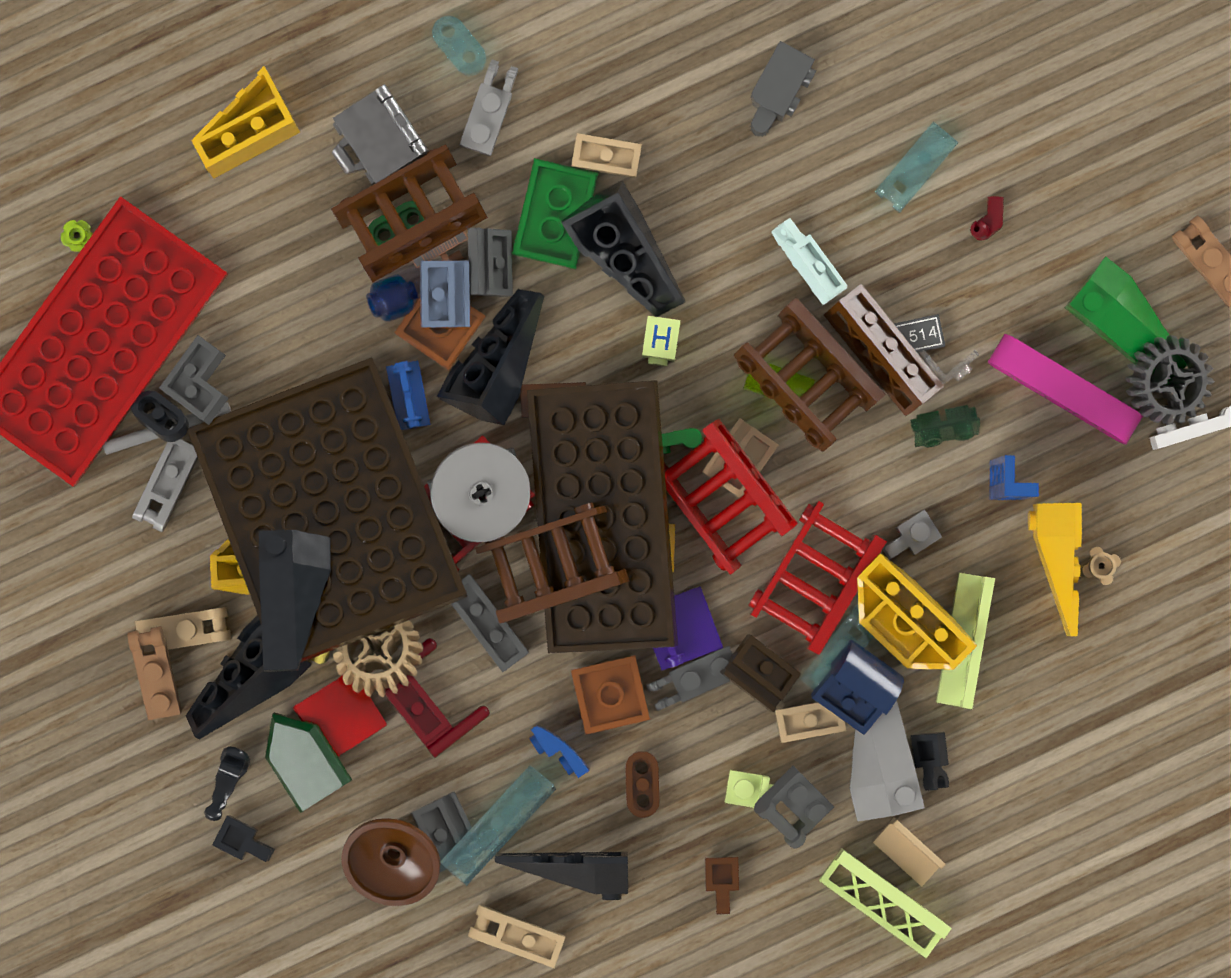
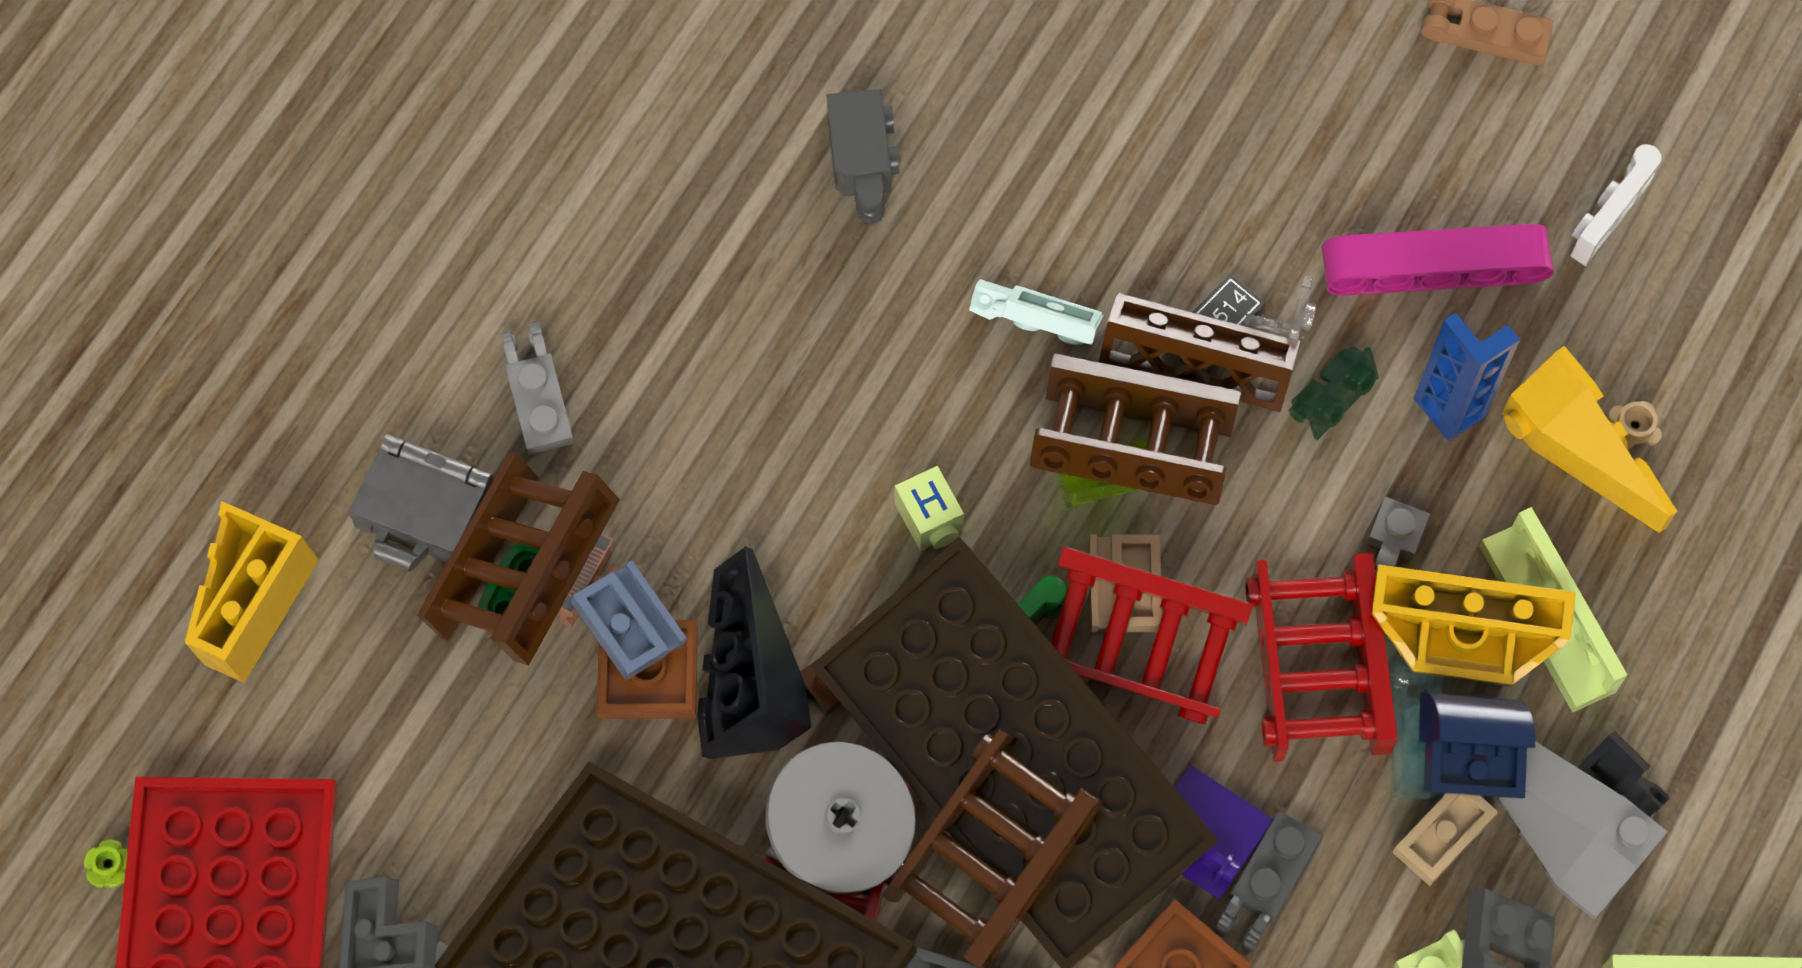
camera: 35 degrees left, 20 degrees down
clear blue head [366,274,418,322] -> none
blue hinge [386,360,431,430] -> none
clear light blue plate [432,16,486,76] -> none
dark grey plate [468,228,513,297] -> none
green tile [512,158,598,270] -> none
black wedge [561,180,685,317] -> none
tan plate [571,133,642,178] -> none
dark brown plate [720,634,801,712] -> none
tan panel [872,817,946,887] -> none
clear light blue plate [875,122,959,213] -> none
dark red arm [970,196,1004,241] -> none
green wedge [1064,256,1187,386] -> none
flat silver gear [1125,335,1215,425] -> none

